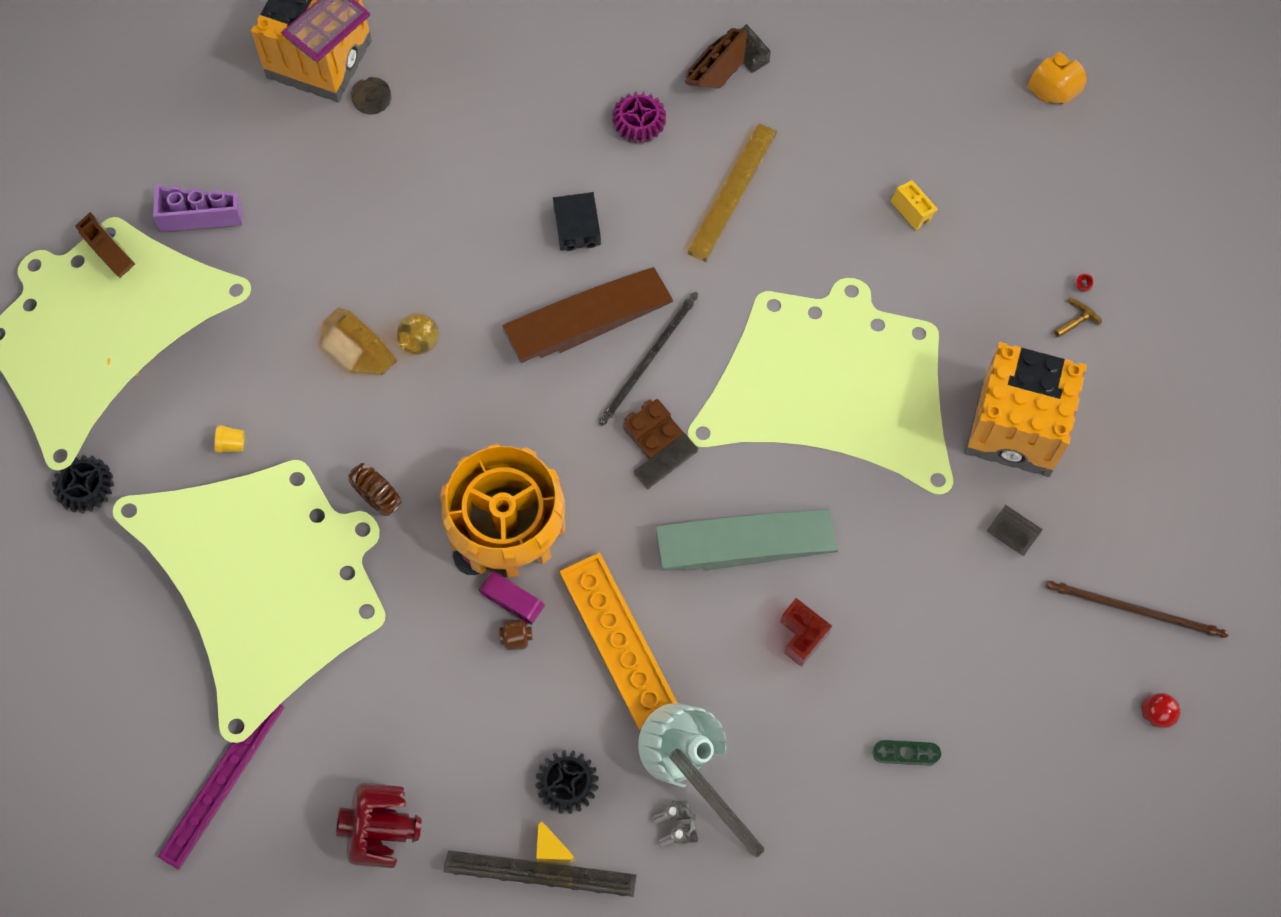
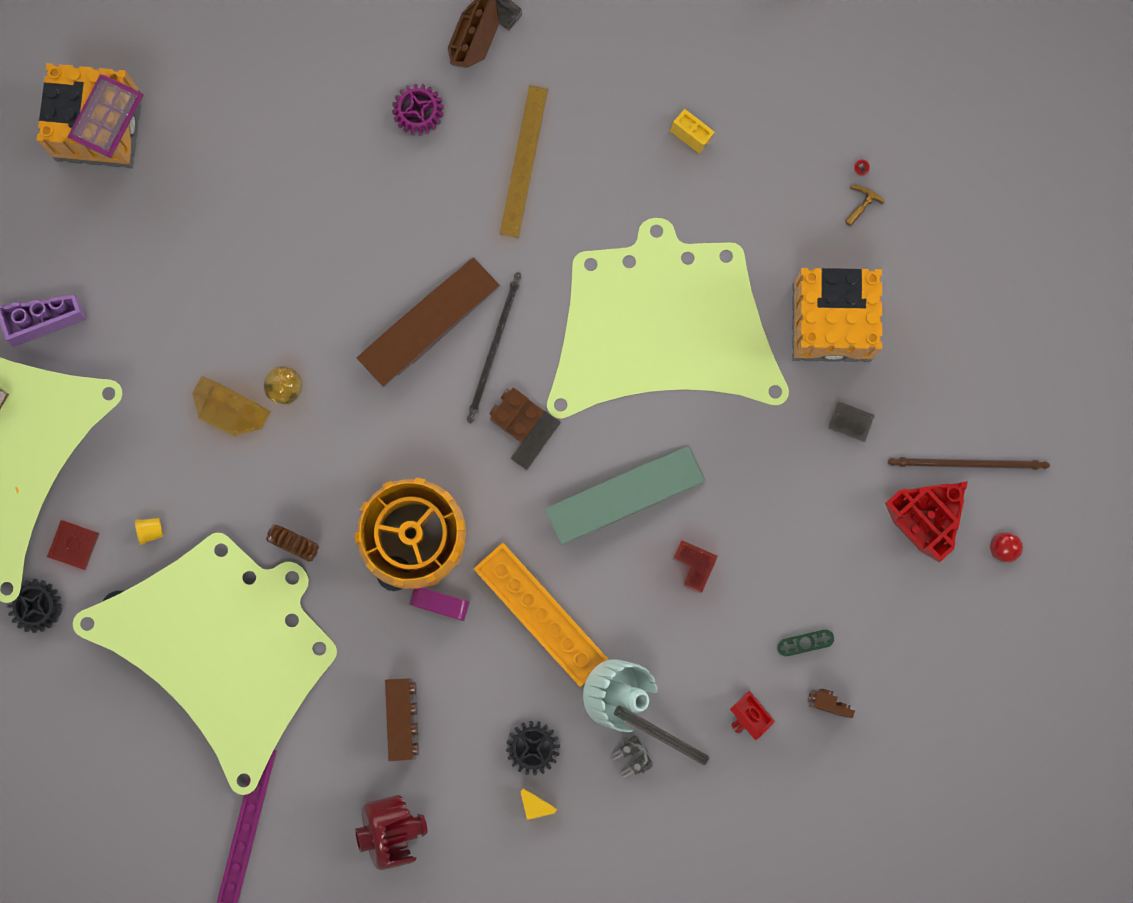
camera: 15 degrees left, 15 degrees up
clear smoke tile [351,77,392,115] -> none
clear smoke plate [444,850,637,897] -> none
reddish brown head [499,620,532,650] -> none
black panel [553,192,601,251] -> none
none -> clear red tile [47,520,100,570]
none -> reddish brown brick [385,678,419,761]
none -> red tile [730,690,775,741]
none -> reddish brown plate [807,688,855,718]
none -> red wedge [885,481,968,563]

